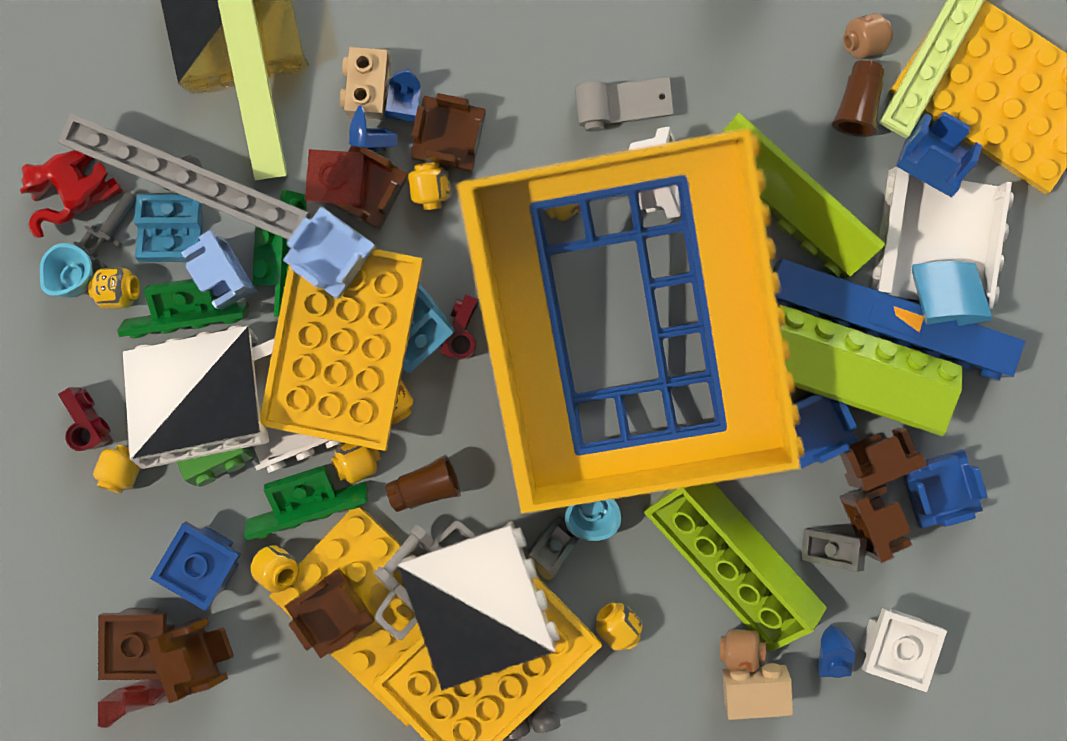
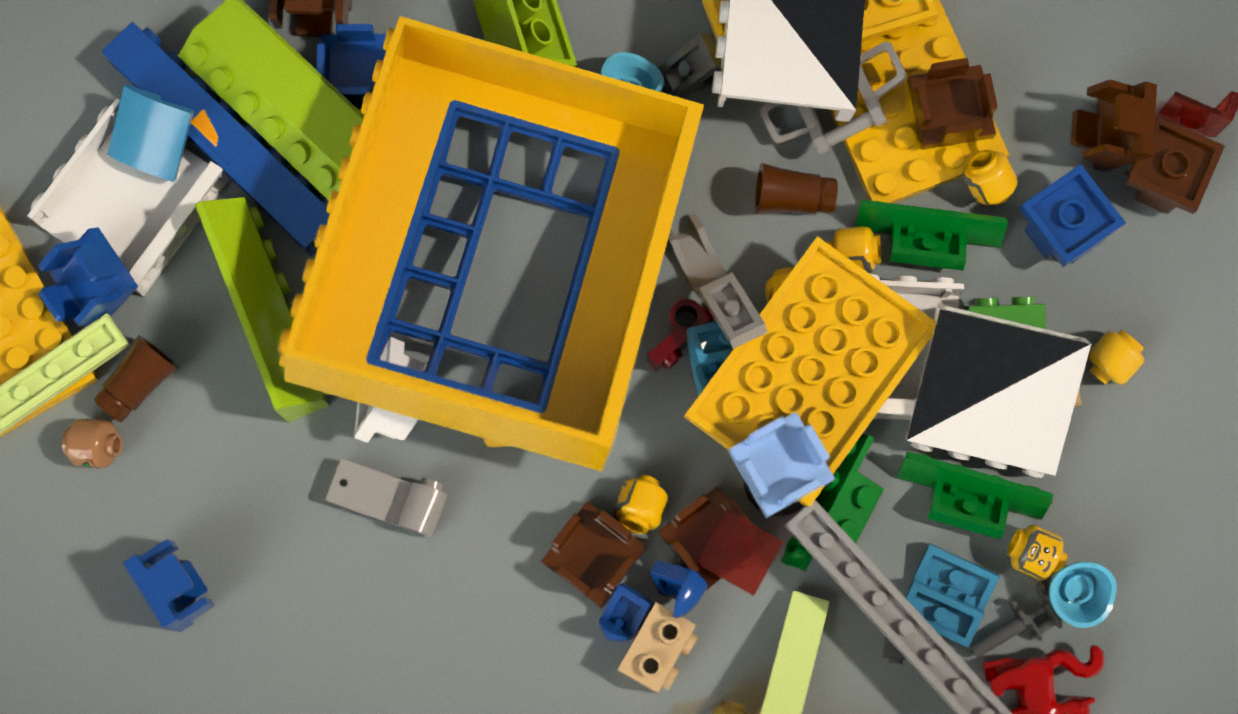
camera: 160 degrees left, 10 degrees down
dark red plate [58,387,113,451] -> none
light blue panel [181,230,258,310] -> none
none -> light grey piece [668,214,767,349]

